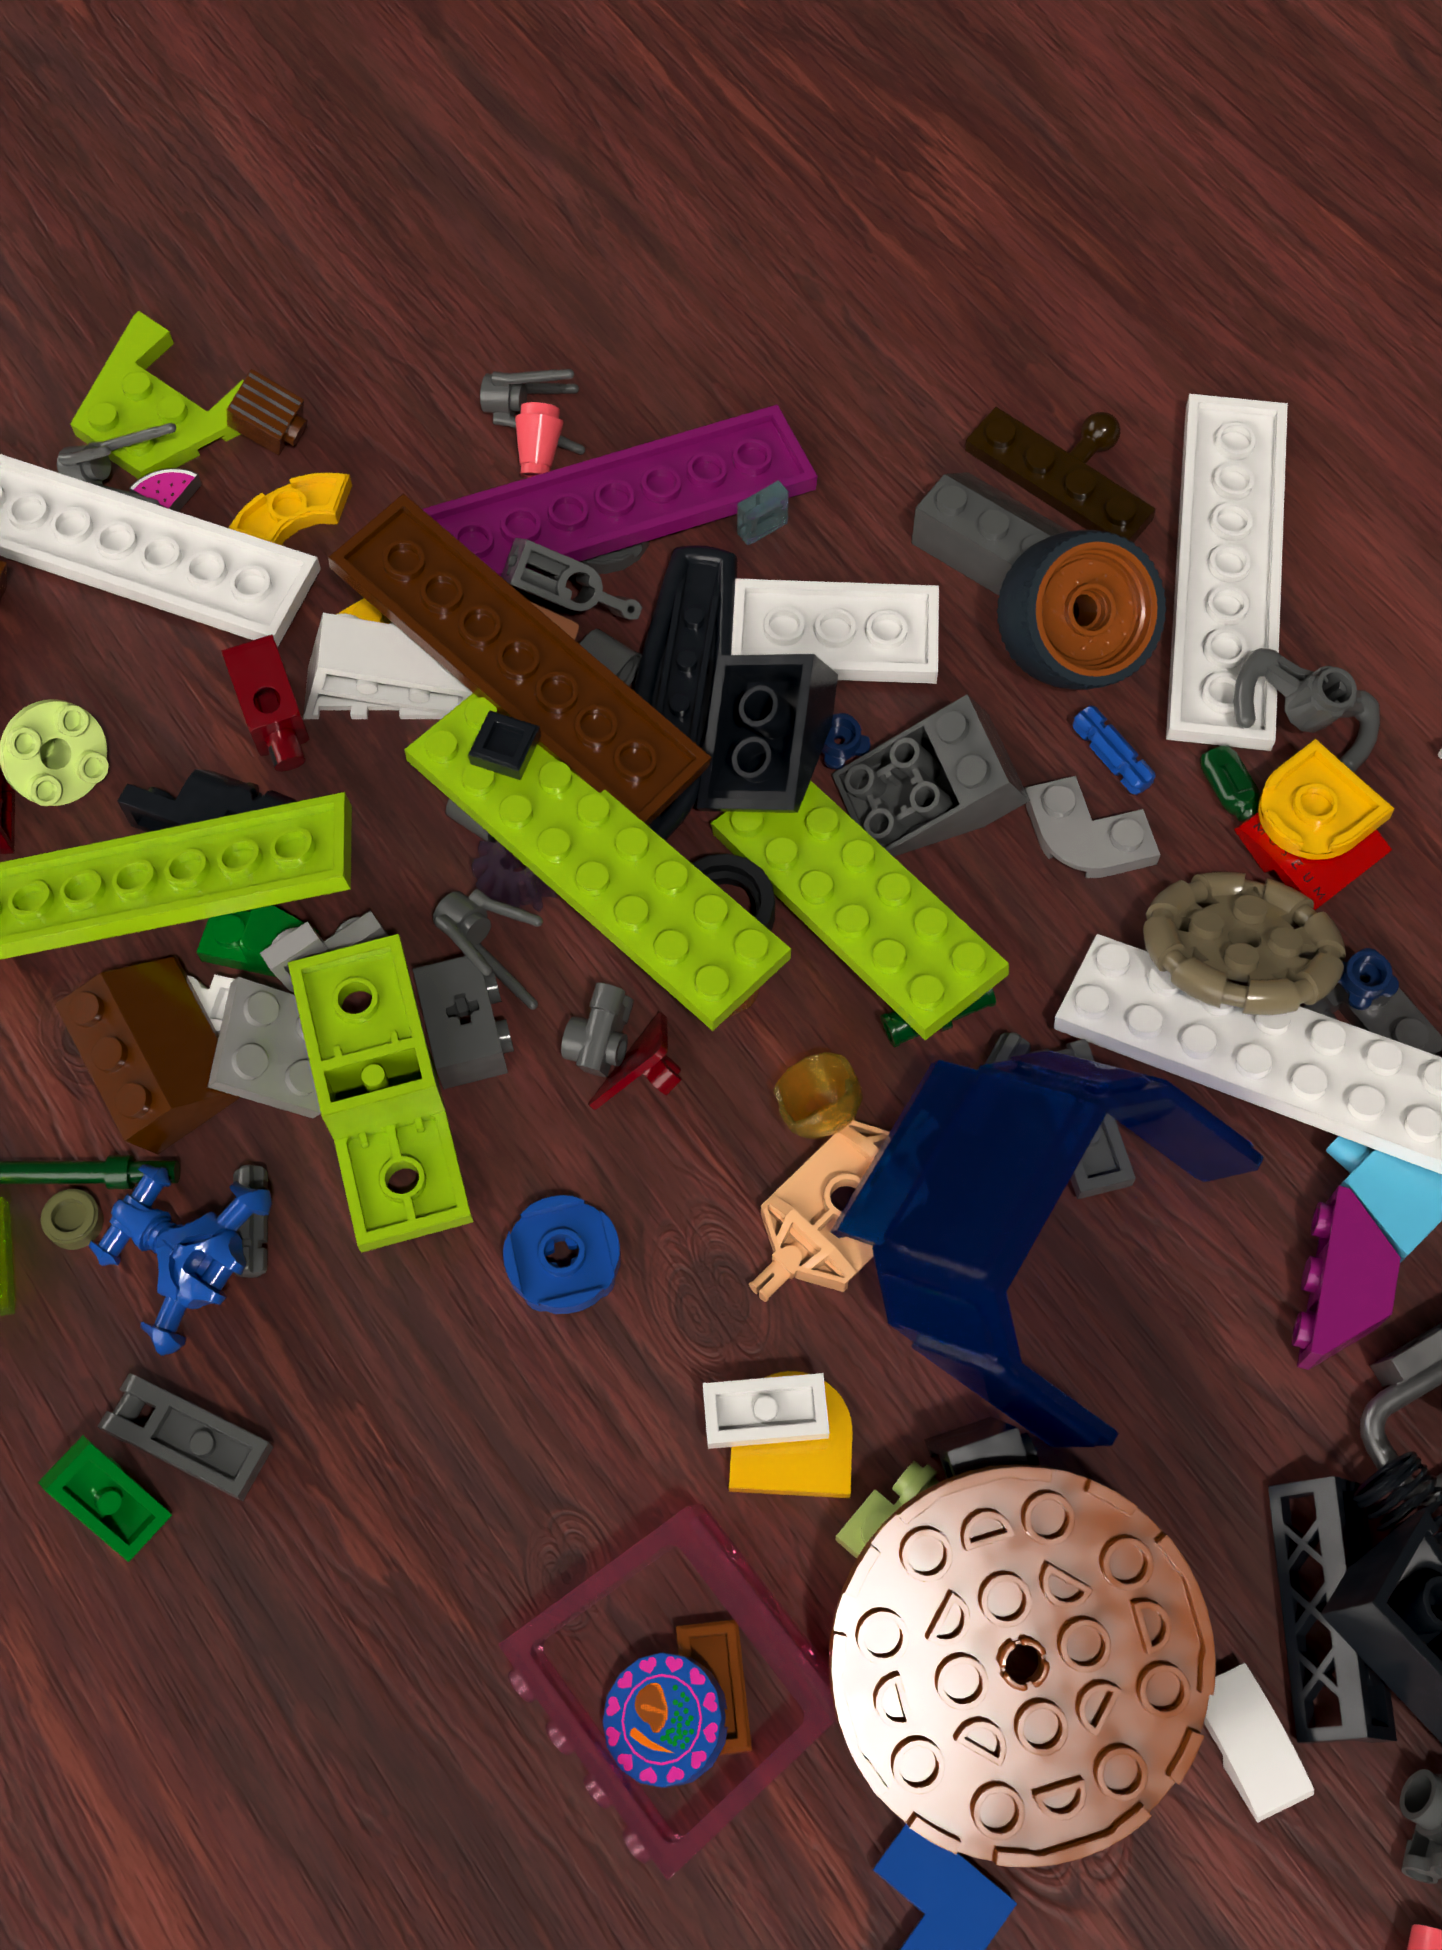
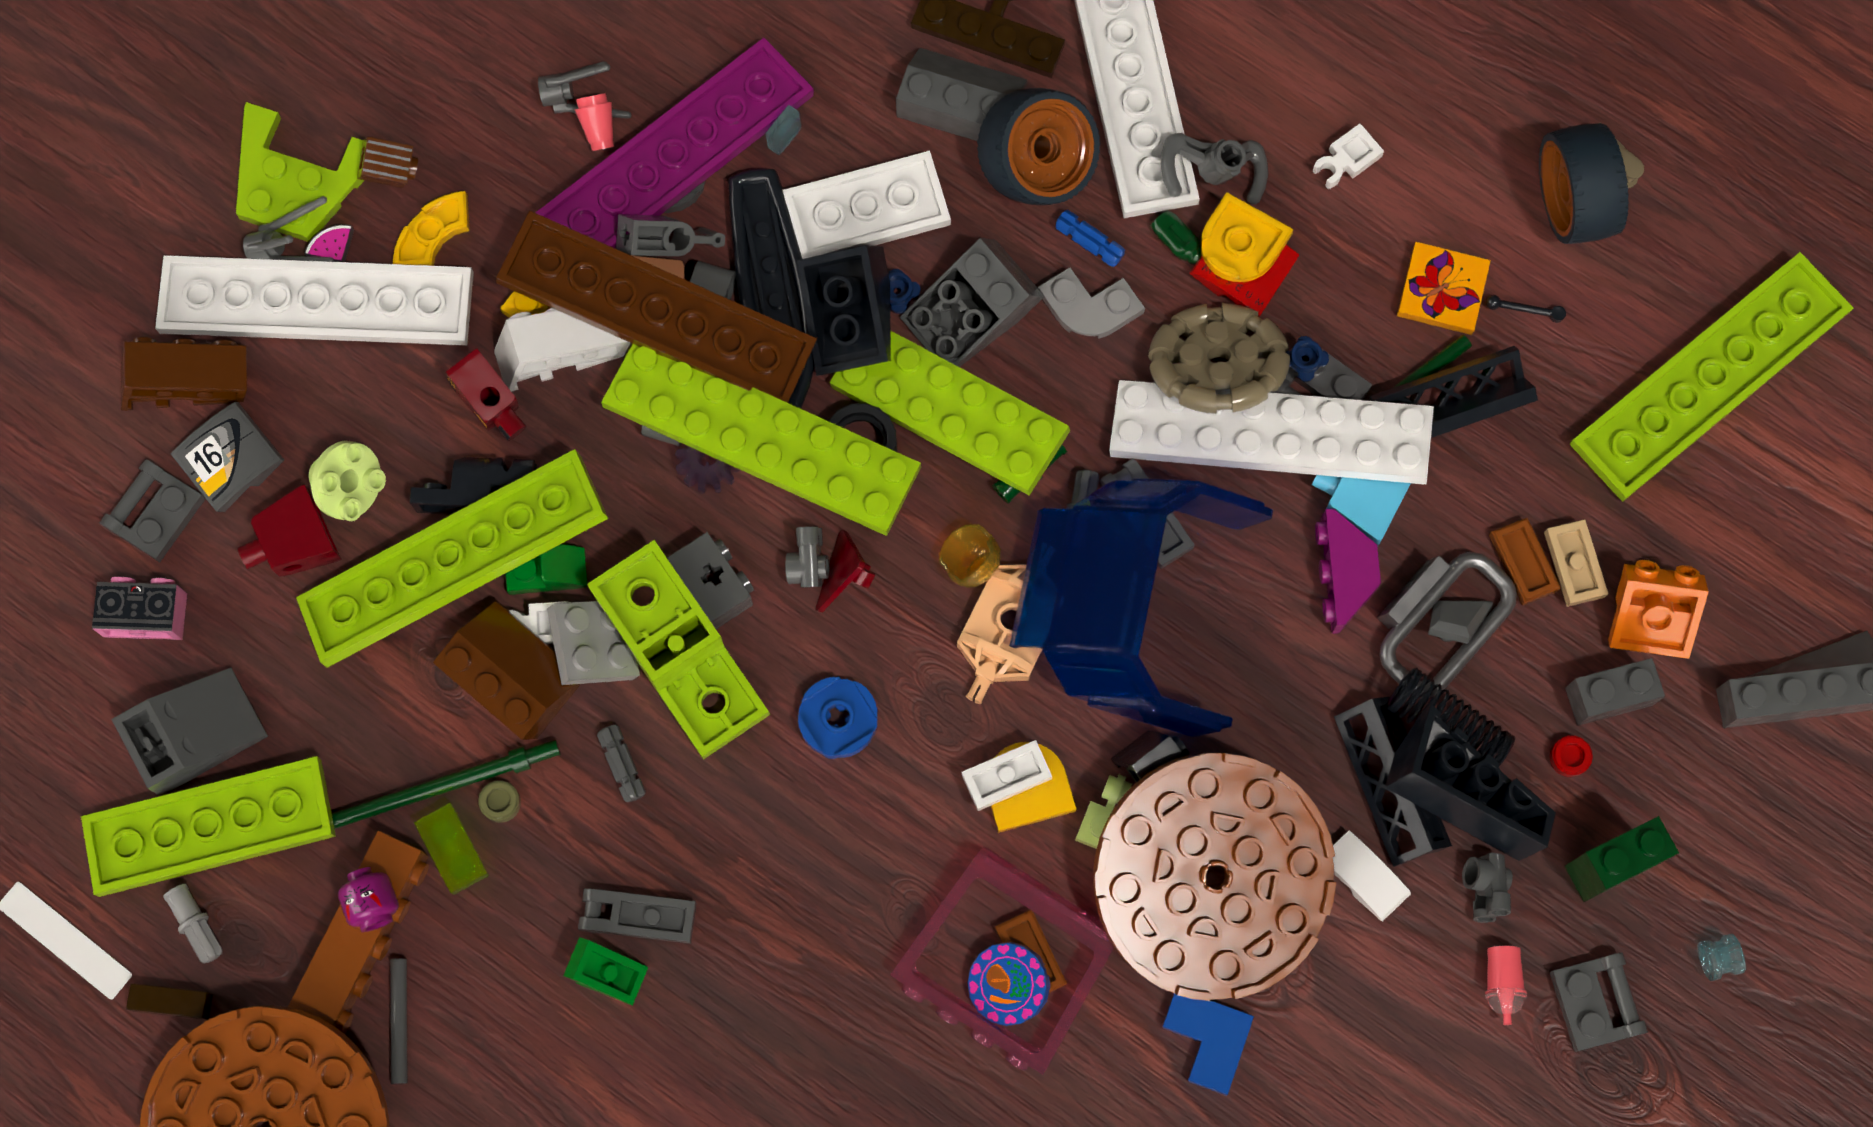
camera: 20 degrees left, 10 degrees up
blue piece [89,1164,272,1356] -> none
light grey plate [260,911,389,993] -> none
dark grey plant [433,889,543,1010] -> none
black tile [468,710,541,780] -> none

